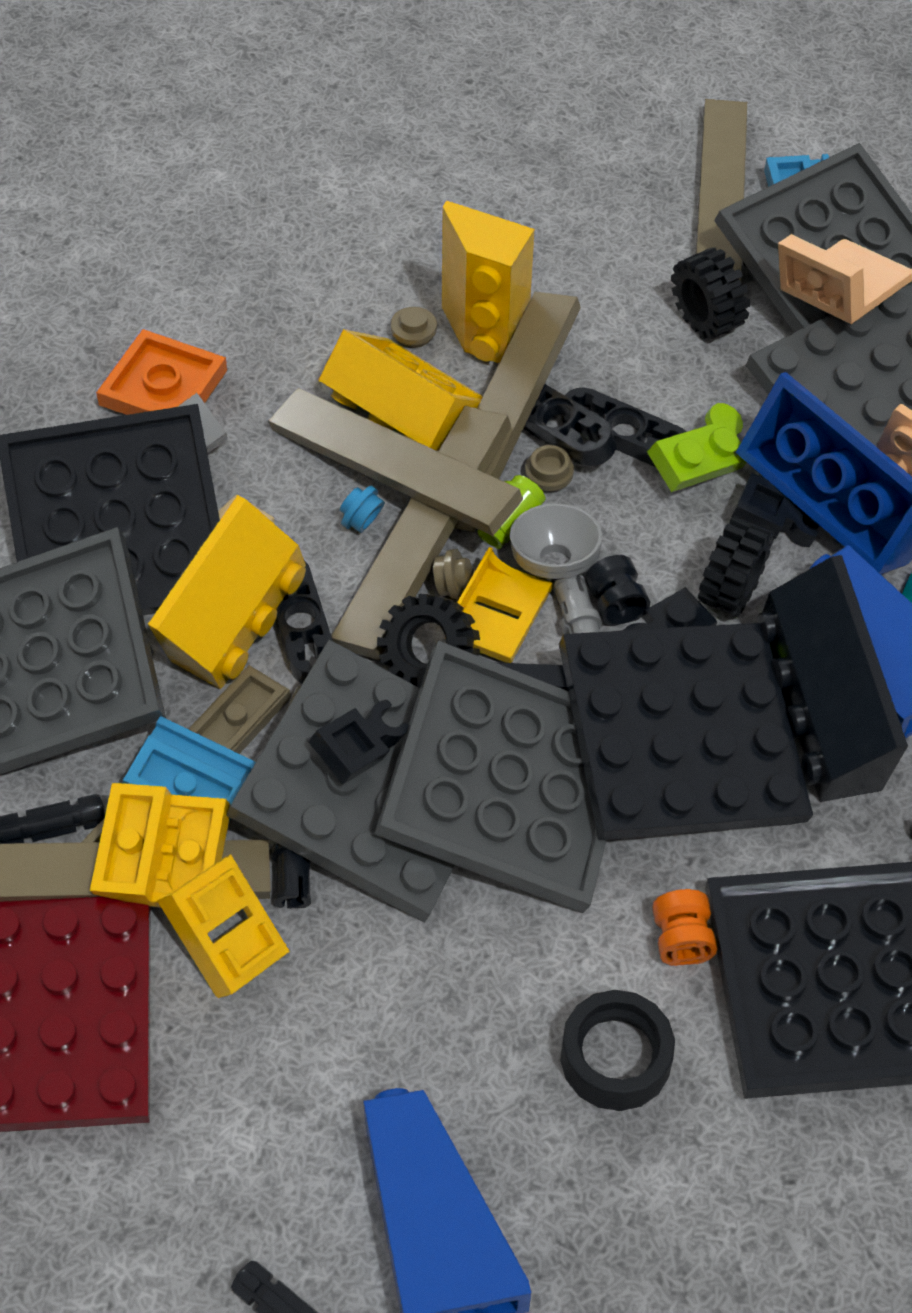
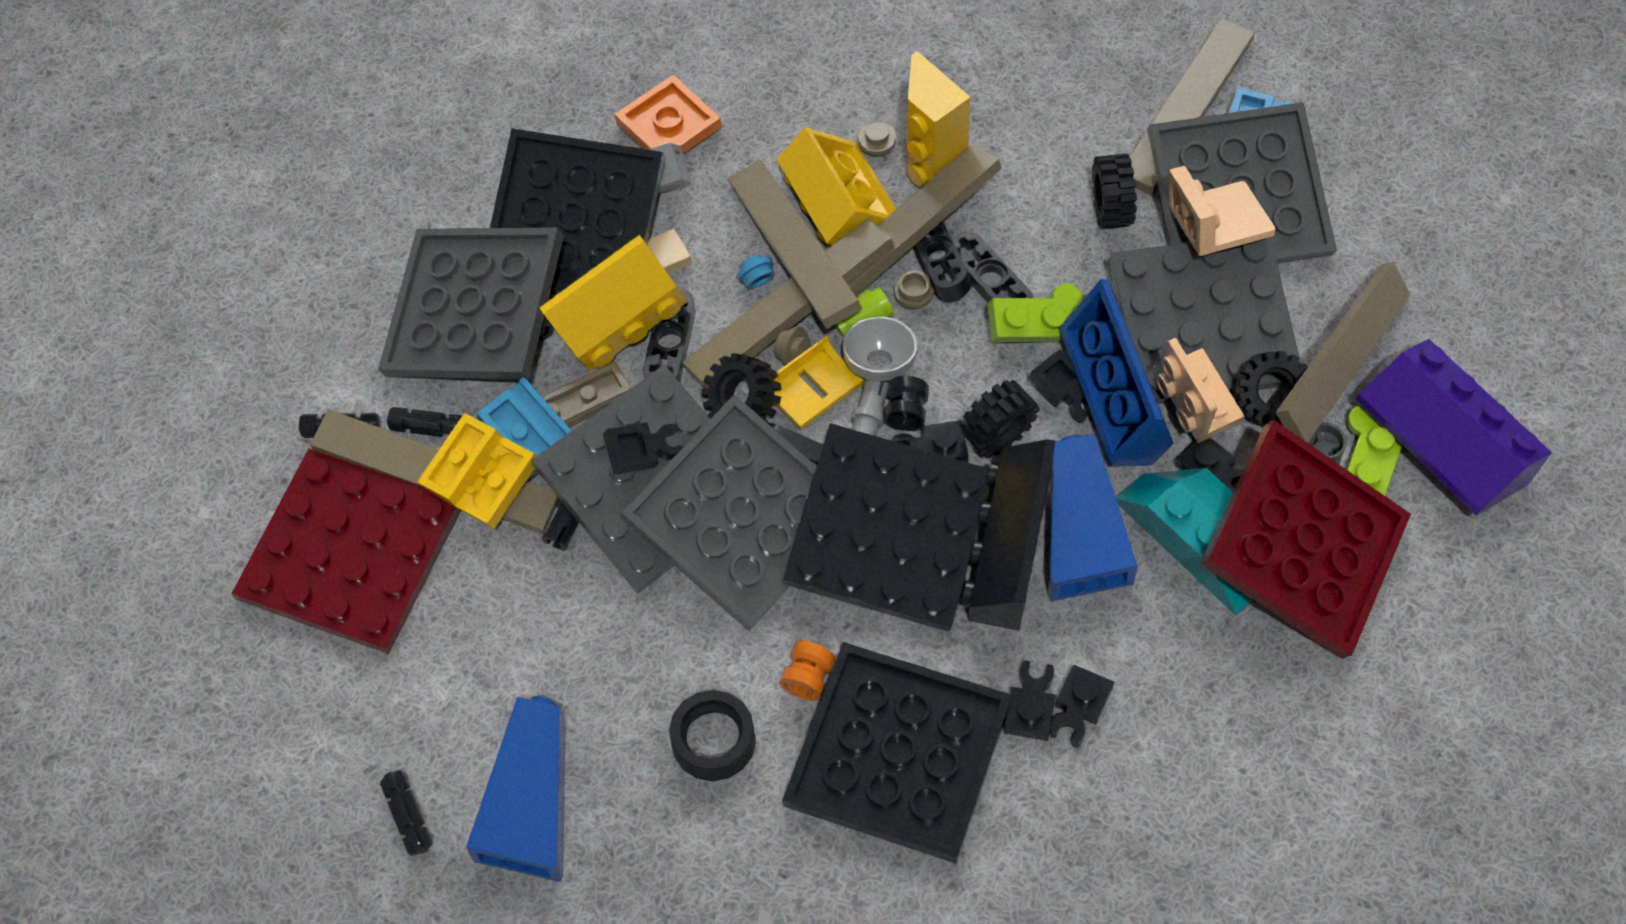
camera: 30 degrees right, 5 degrees up
yellow piece [157,854,290,998] -> none

